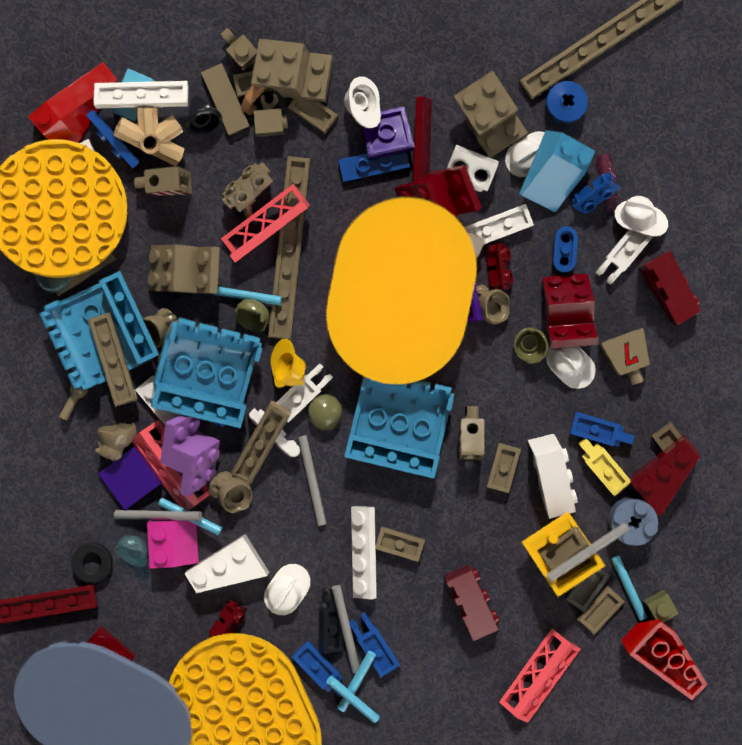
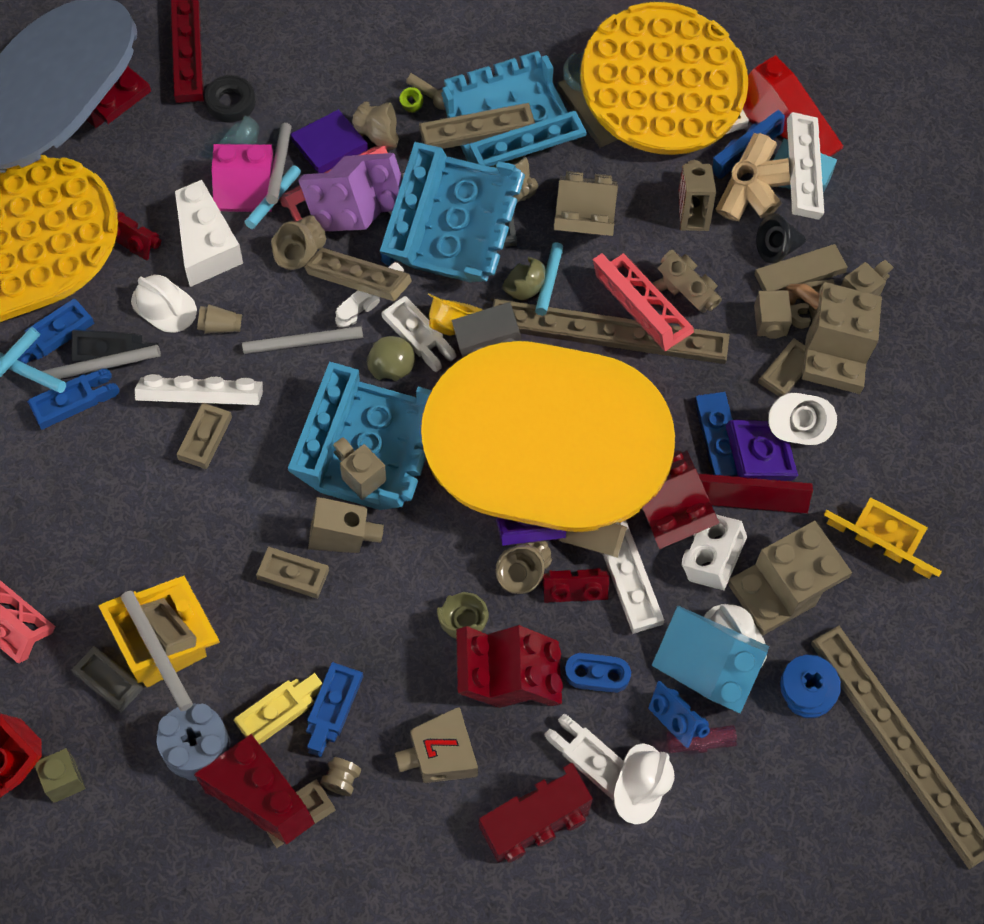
camera: 85 degrees right, 25 degrees down
dark red wedge [444,564,500,641] -> none
white wedge [528,434,578,519] -> none
white piece [546,346,596,389] -> none
dark tan tile [577,585,625,635] -> none
medium azure bar [611,555,648,621] -> none
none -> dark tan cone [197,304,242,334]
none -> dark tan wheel [320,757,361,796]
none -> dark tan brick [333,437,386,500]
none -> lime hinge [400,87,423,113]
none -> dark grey brick [452,302,523,358]
none -> yellow bracket [824,497,942,579]

